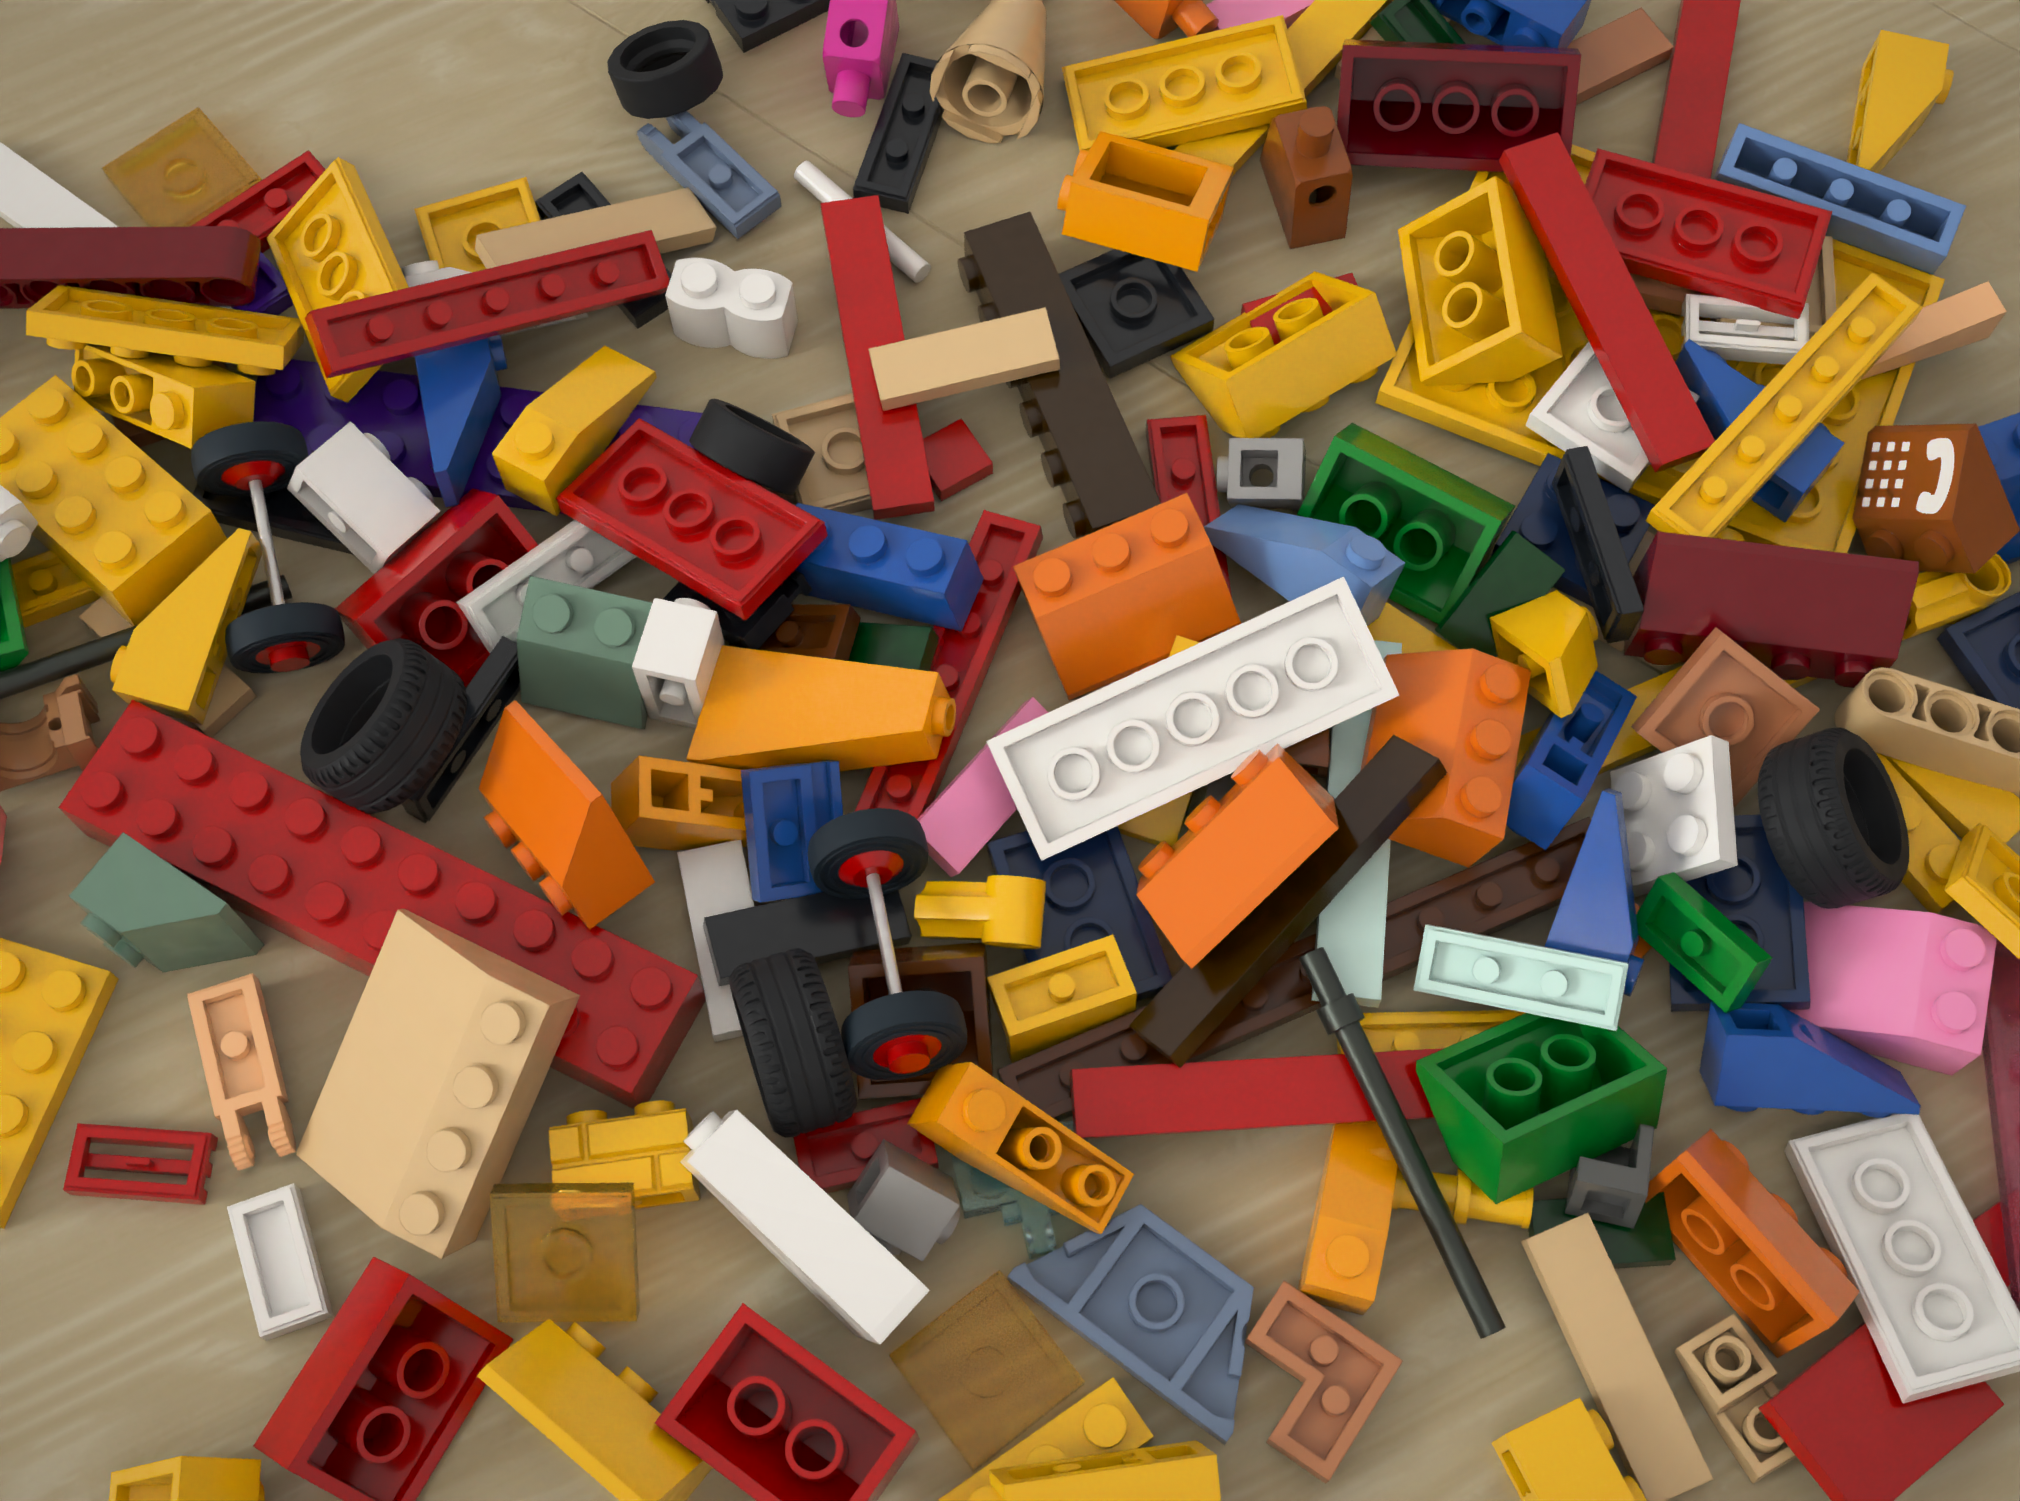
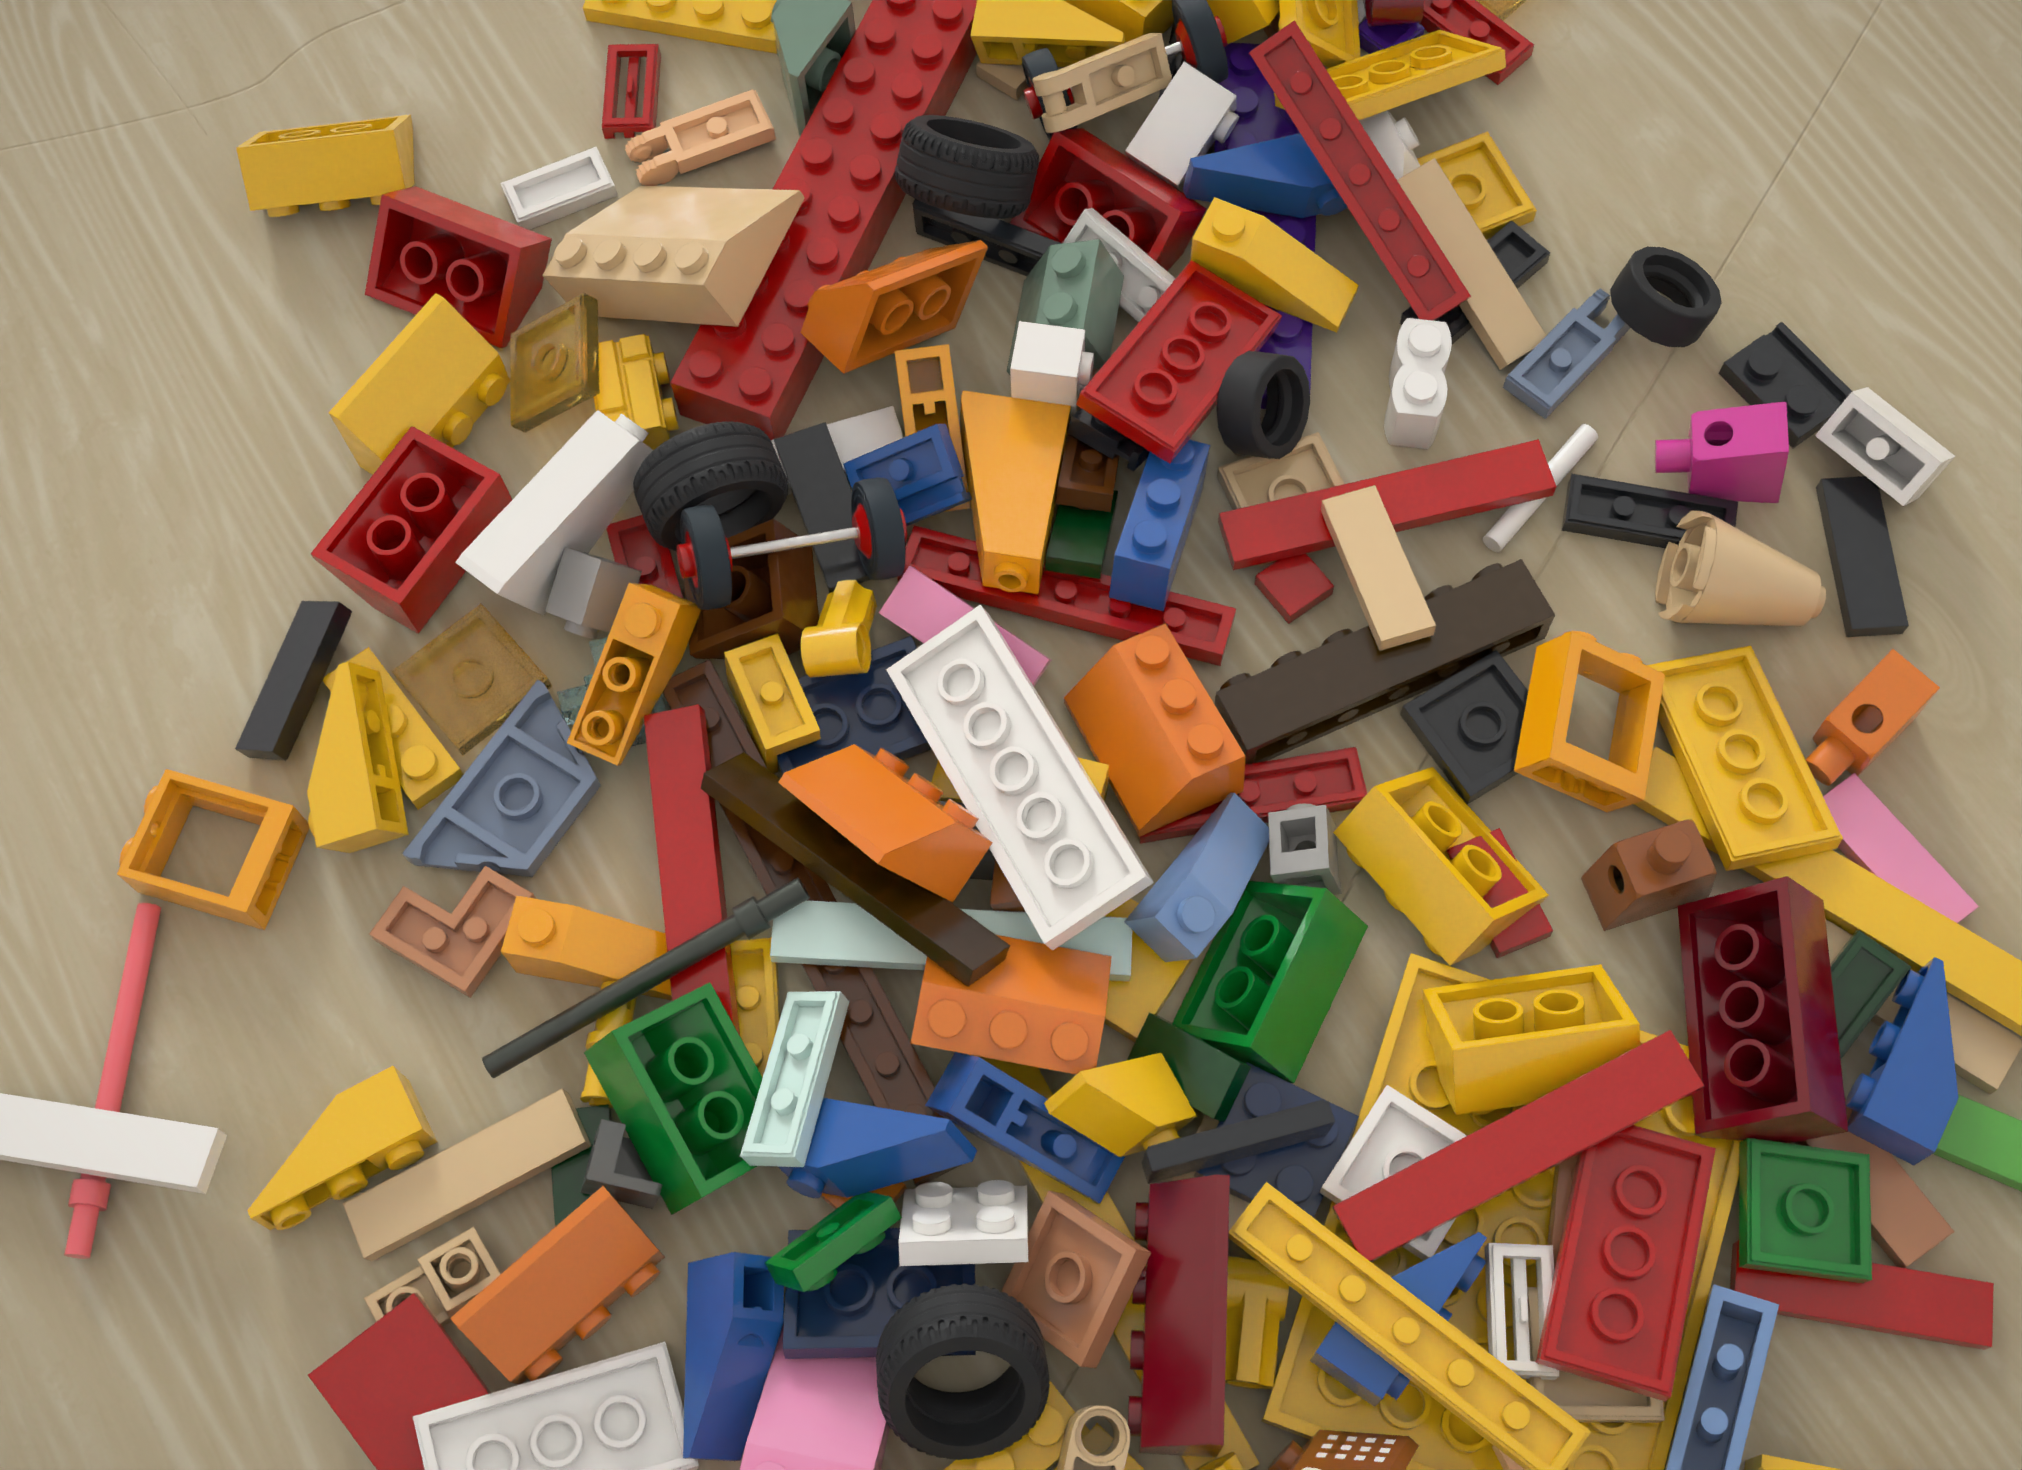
camera: 90 degrees right, 0 degrees up
none -> tan plate [1032,33,1172,133]
none -> green tile [1739,1138,1872,1283]

